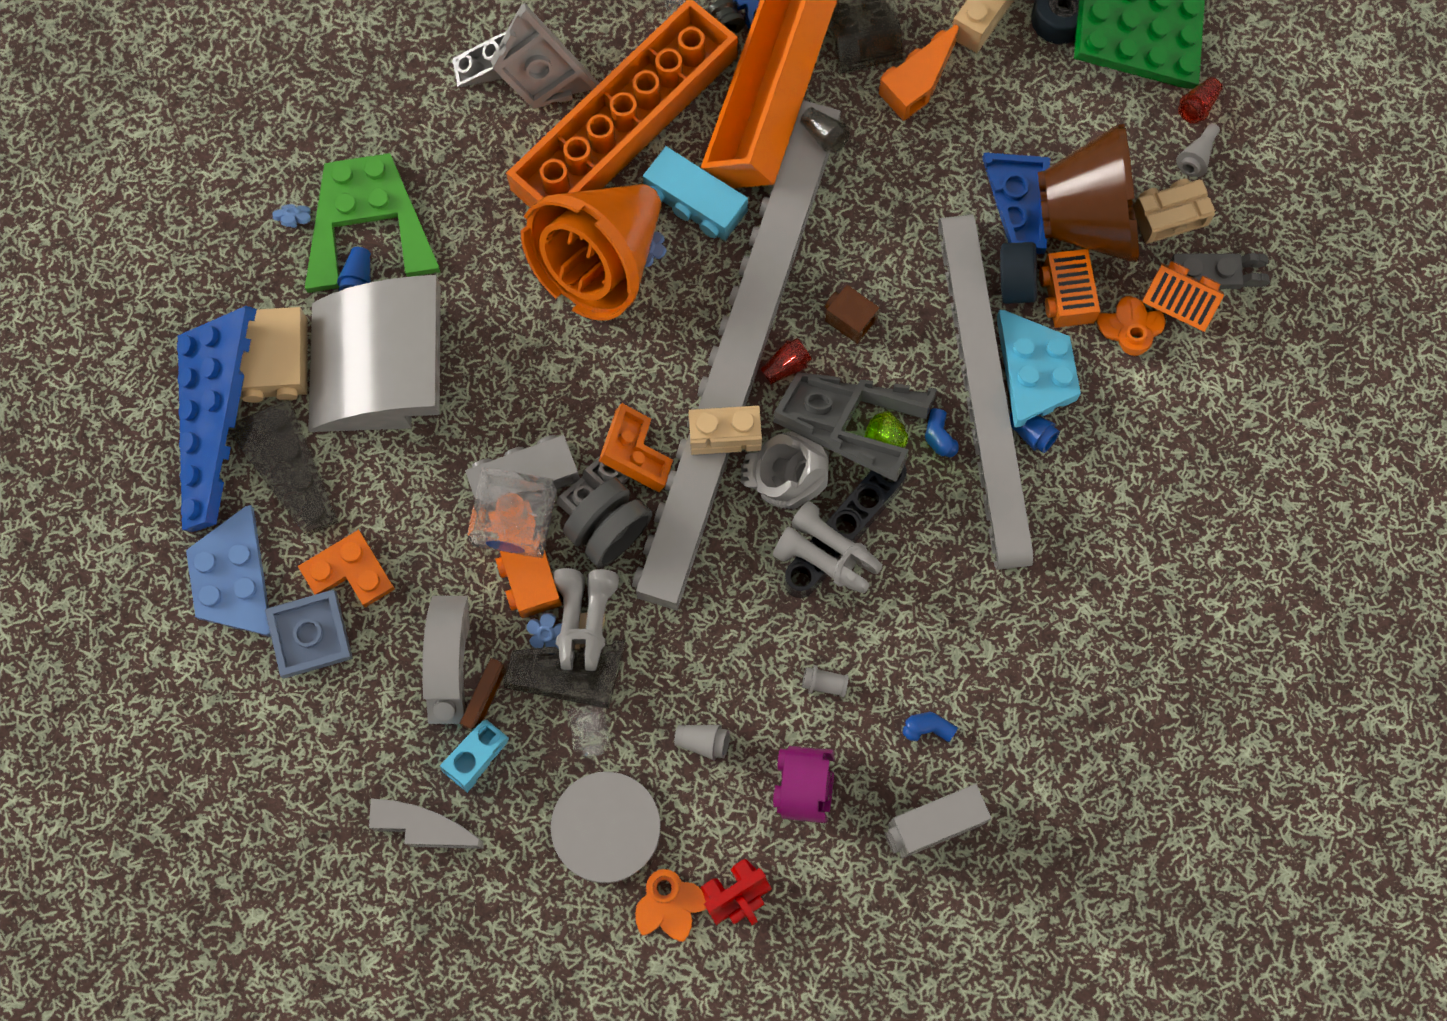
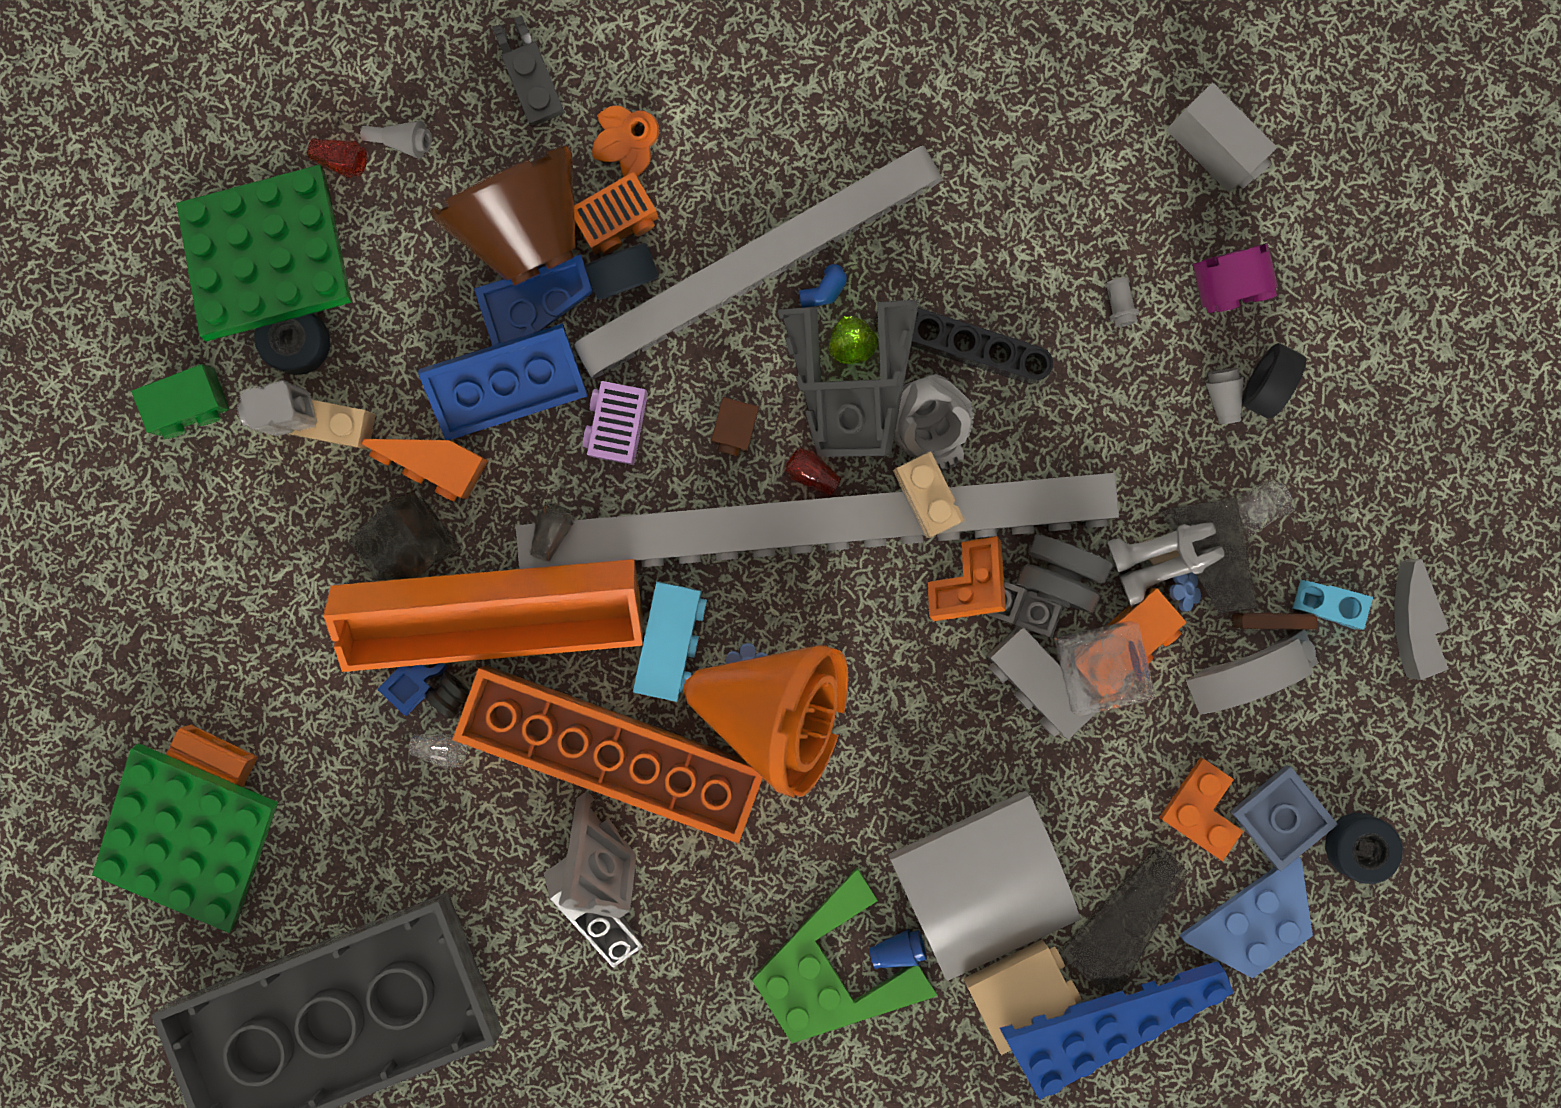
camera: 115 degrees left, 15 degrees up
medium blue plant [272,204,311,228] -> none
light grey tile [551,772,661,883] -> none
orange plate [635,869,706,942] -> none
red hips [701,859,772,926] -> none
light grey piece [773,501,883,593] -> none
blue arm [903,712,958,743] -> none
medium azure wing [997,310,1081,427] -> none
blue cone [1009,412,1060,453] -> none
tan brick [1132,179,1215,244] -> none
orange brick [1142,261,1224,332] -> none
none -> blue plate [418,324,588,440]
none -> lavender brick [583,381,648,465]
none -> black tyre [1242,343,1307,419]
none -> black wheel [1325,812,1403,884]

